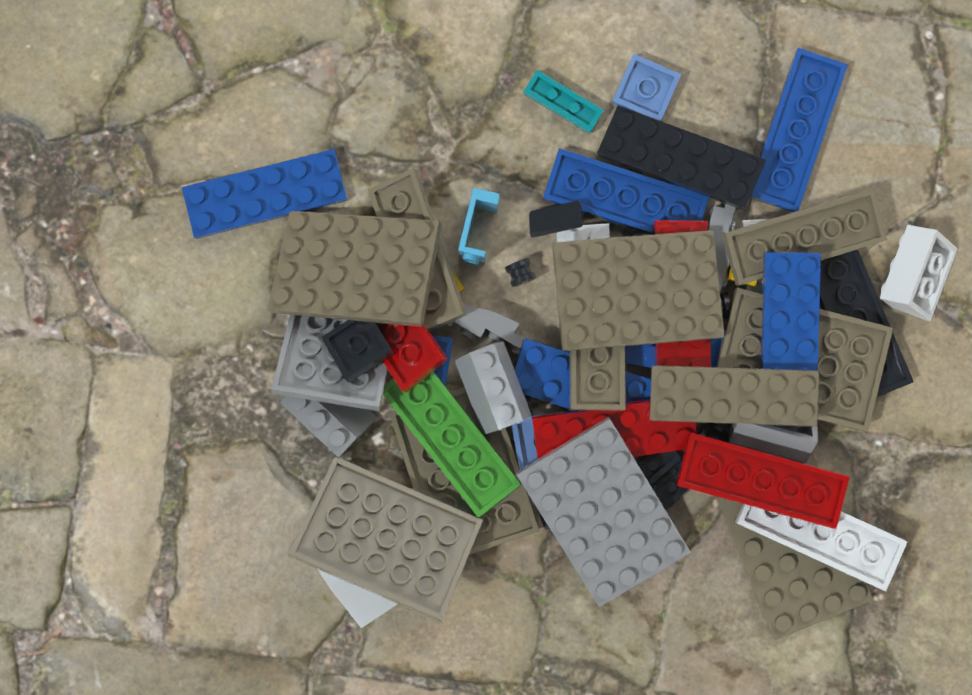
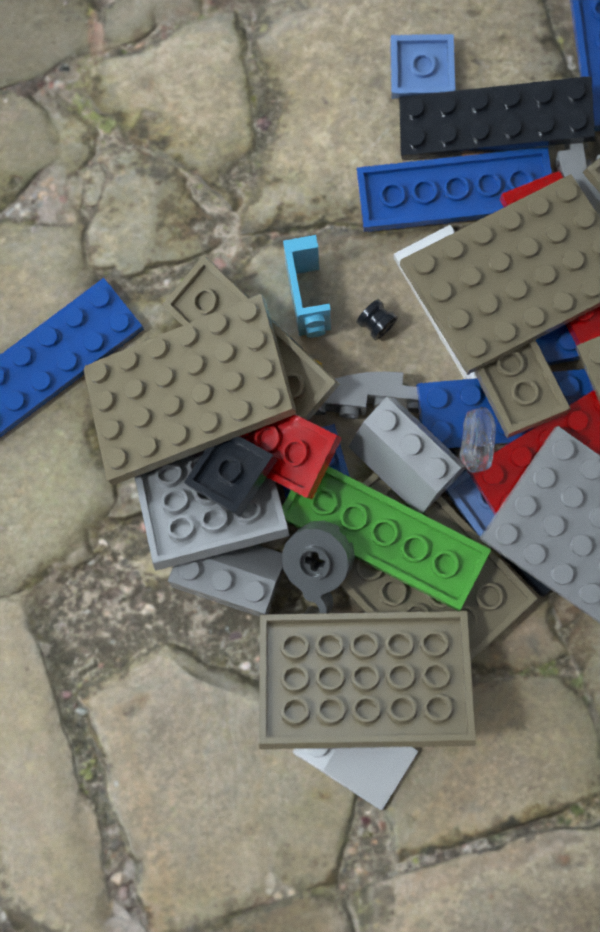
camera: 20 degrees left, 10 degrees down
teal plate [523,70,604,135] -> none
black slope [529,201,584,238] -> none
none -> dark grey piece [282,521,355,614]
none -> clear plate [460,407,496,473]

